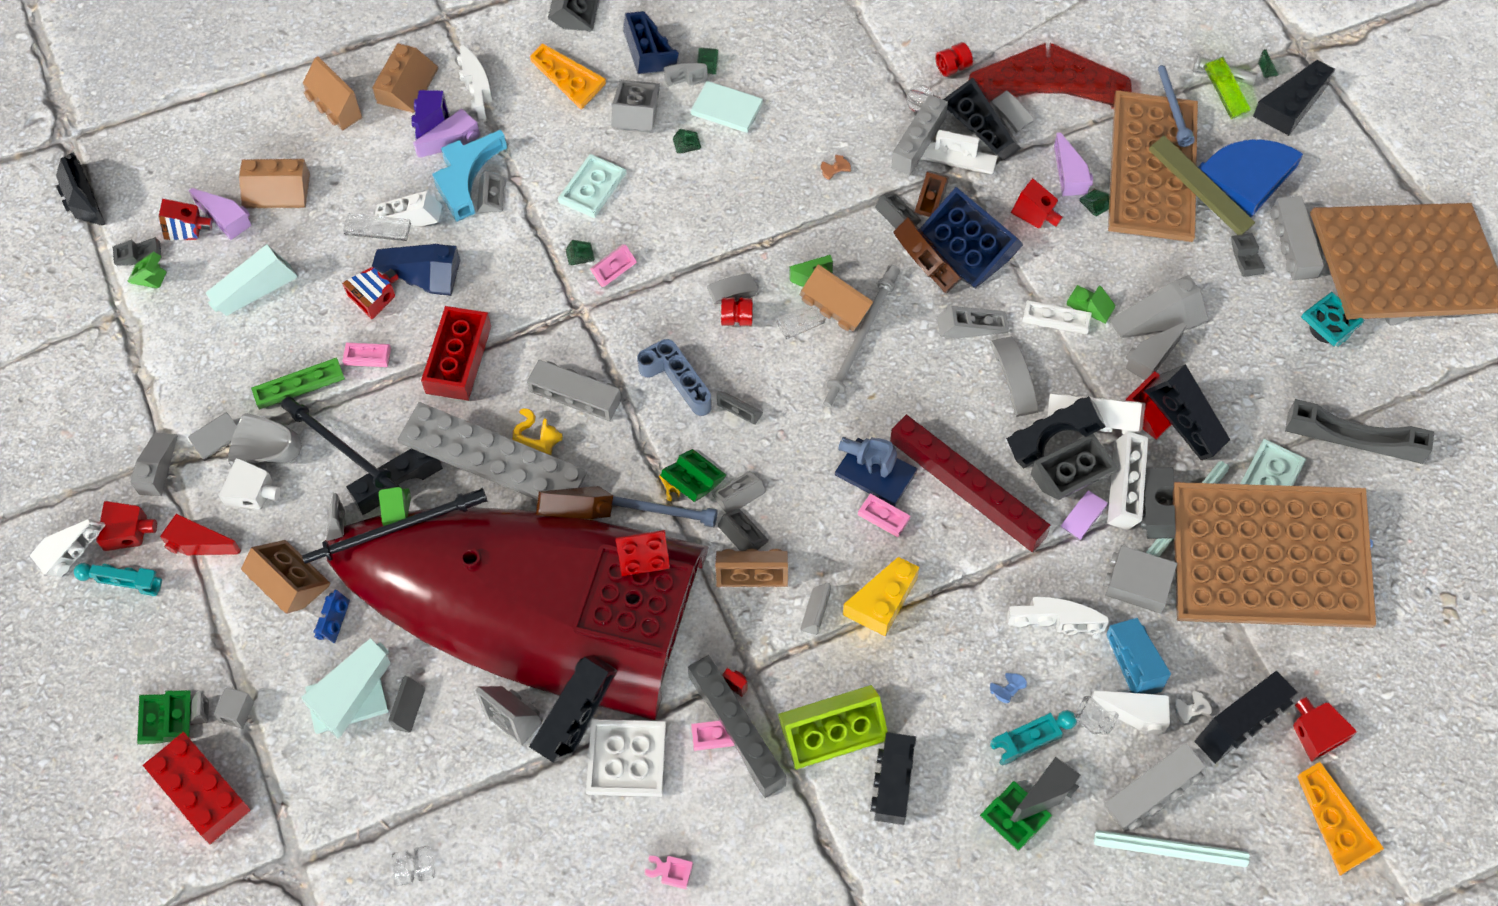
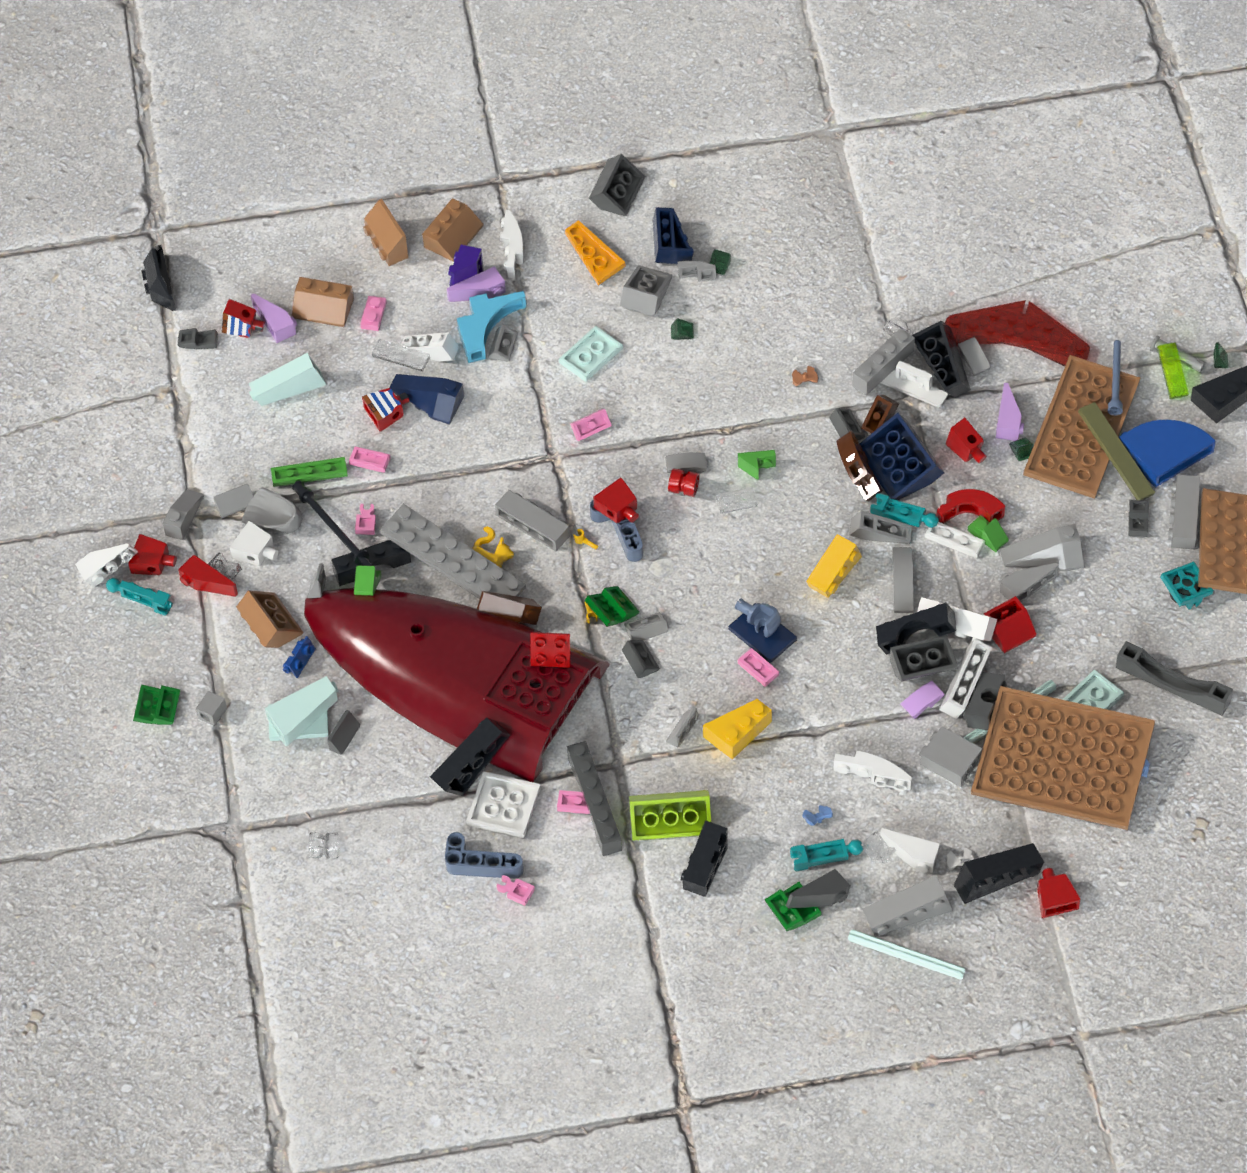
camera: 15 degrees right, 5 degrees down
bright green slope [127,252,166,288] -> none
red brick [142,732,251,845] -> none
light grey slope [190,691,209,725] -> none
black bar [302,487,488,564] -> none
red brick [421,306,491,401] -> none
light grey slope [475,686,542,745] -> none
clear green slope [566,240,595,265] -> none
sand blue piece [612,496,718,528] -> none
light aqua tile [691,81,763,133] -> none
medium nougat slope [715,549,788,587] -> none
dark grey slope [717,391,763,424] -> none
red plate [722,668,748,697] -> none
medium nougat slope [799,264,873,332] -> none
light grey bar [823,265,900,408] -> none
dark red brick [890,414,1051,553] -> none
red wheel [935,42,973,77] -> none
dark azure wedge [1106,618,1171,694] -> none
black wedge [1144,364,1230,460] -> none
light orange wing [1297,762,1384,876] -> none
none -> clear bracket [208,552,242,581]
none -> bright pink plate [355,504,376,535]
none -> bright pink plate [360,296,387,331]
none -> sand blue beam [445,832,524,879]
none -> yellow hand [573,529,598,550]
none -> red torso [593,477,639,523]
none -> yellow wedge [806,534,862,598]
none -> teal plate [870,493,939,528]
none -> red arch [936,489,1005,524]

